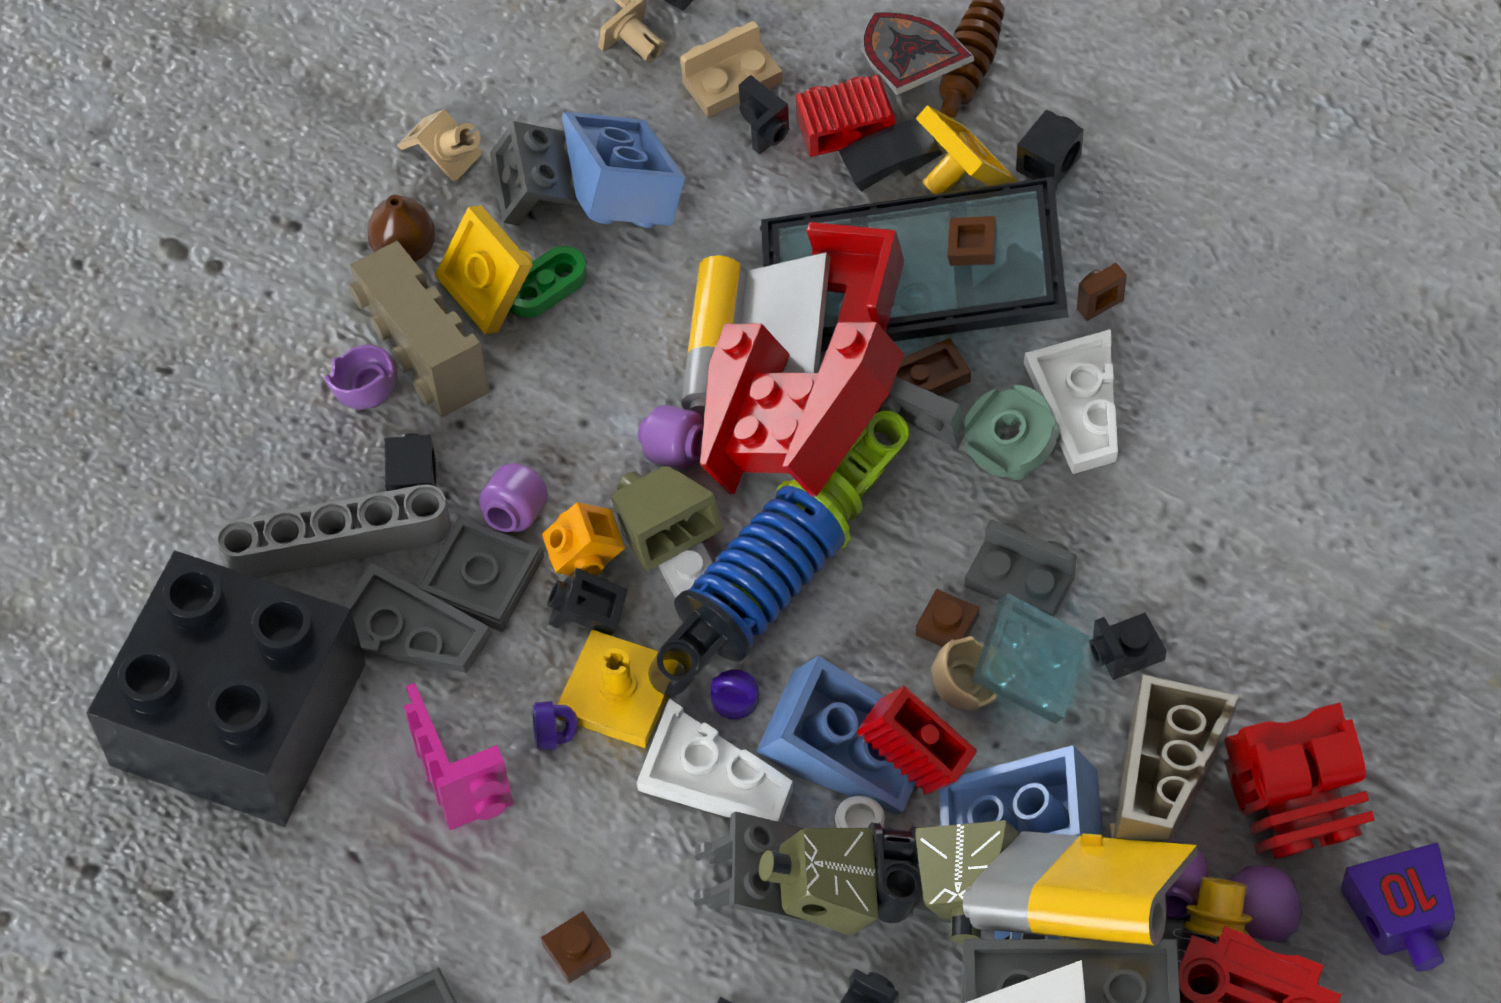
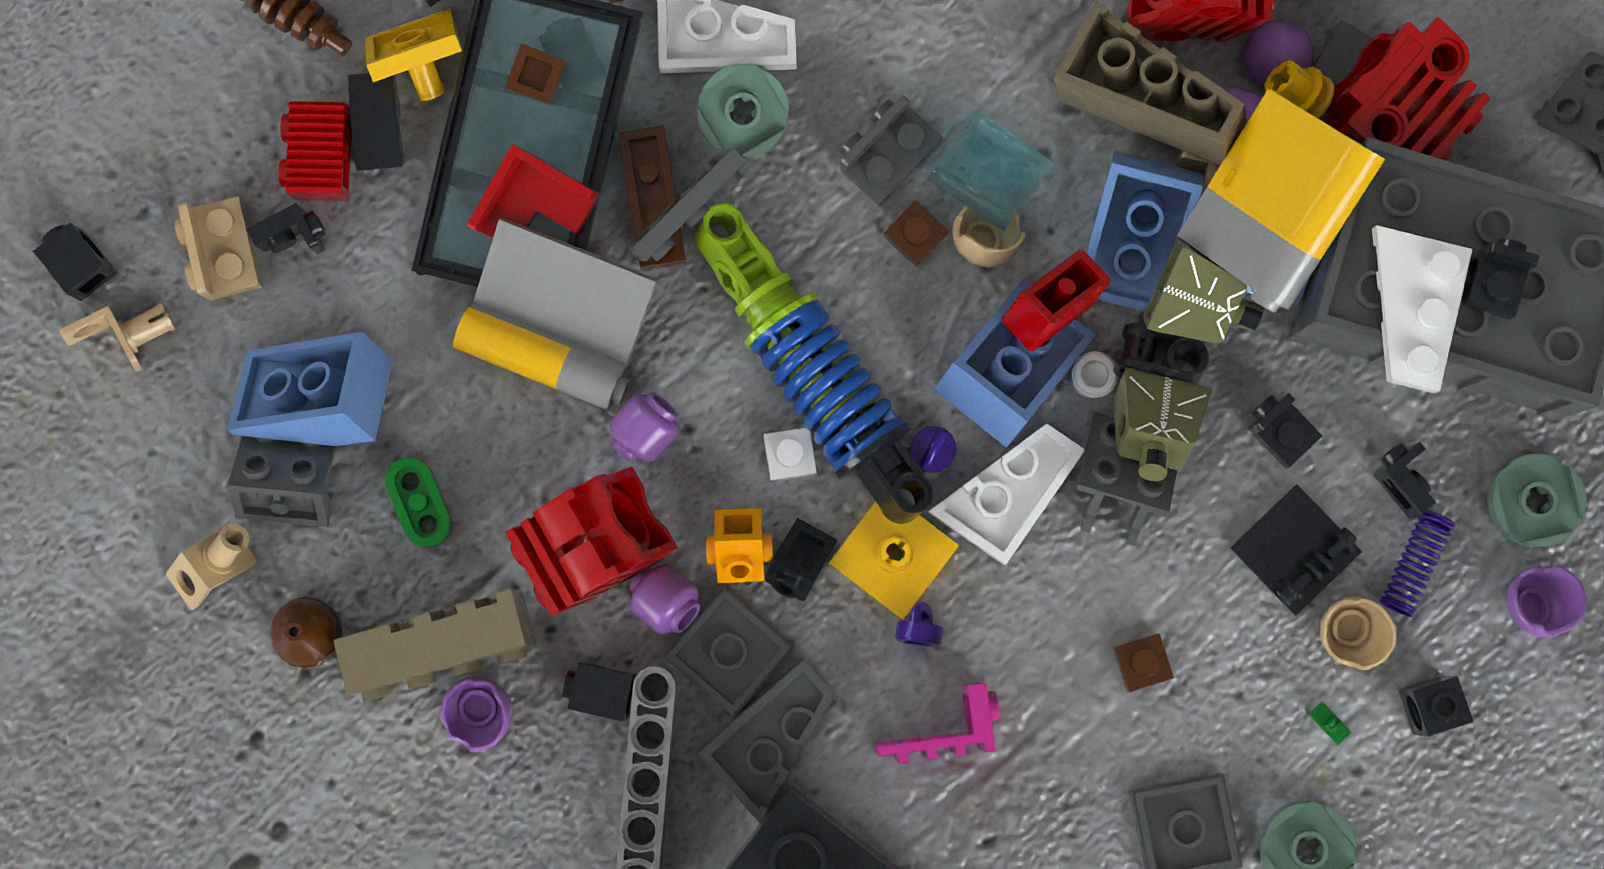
camera: 75 degrees left, 25 degrees up
yellow tile [435,205,533,334] -> none
olive torso [611,466,723,571] -> none
red wedge [700,322,904,497] -> none
shield [863,12,974,95] -> none
black bracket [1089,612,1167,680] -> none
none -> red piece [505,467,679,616]

